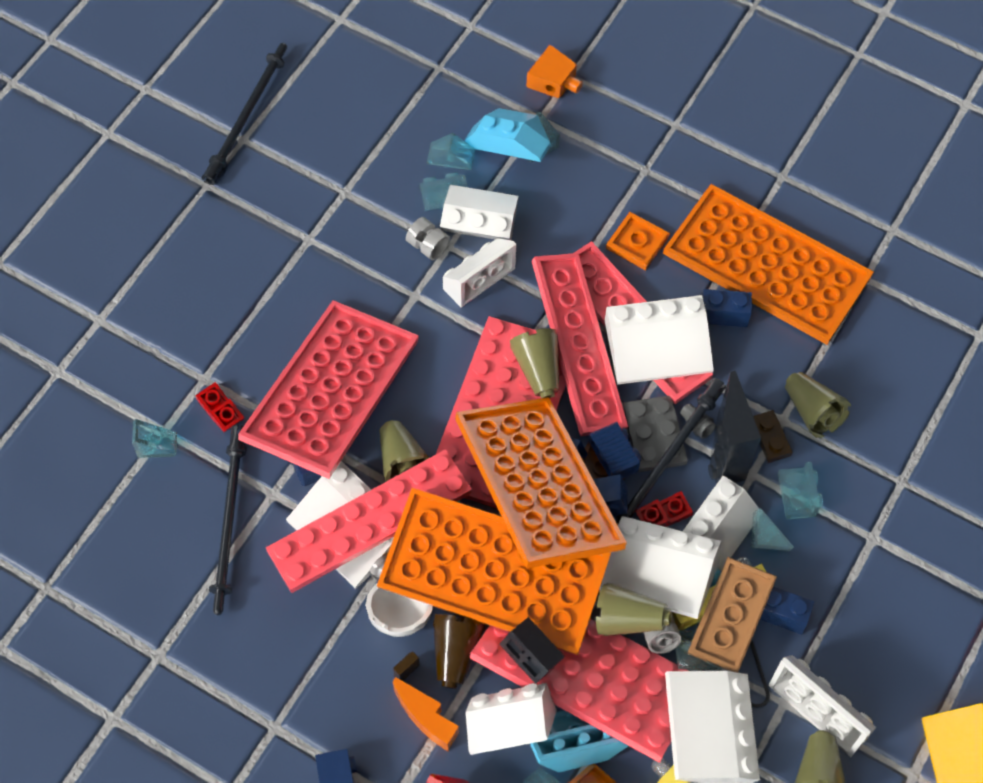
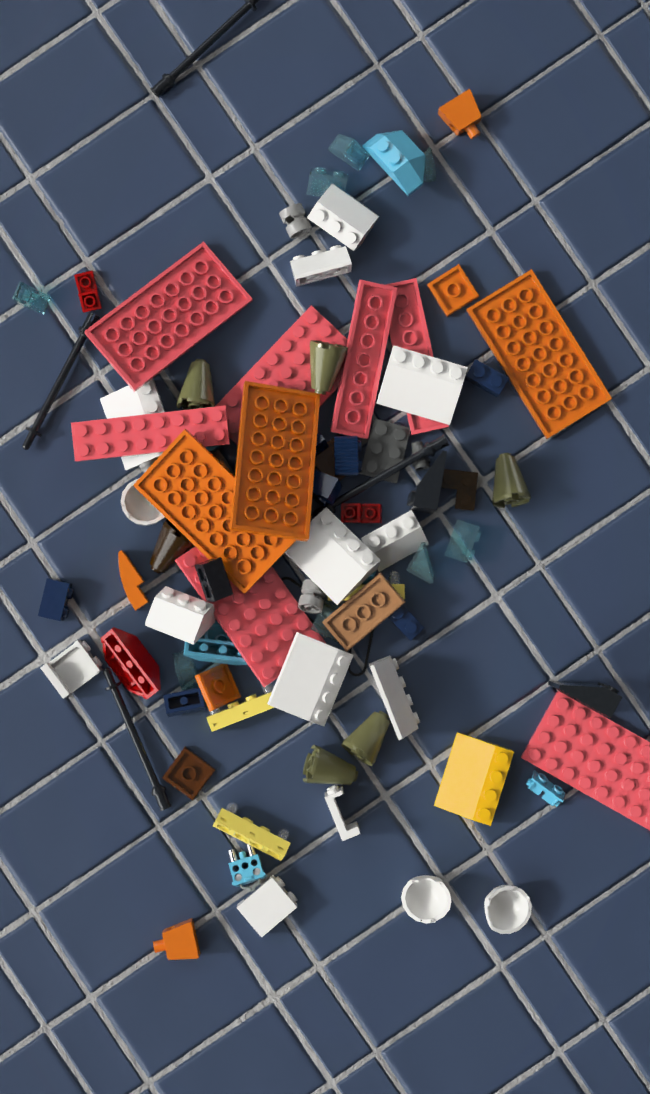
camera: 25 degrees right, 25 degrees up
dark brown tile [393,651,420,681] -> none
olive cone [596,583,672,636] -> none

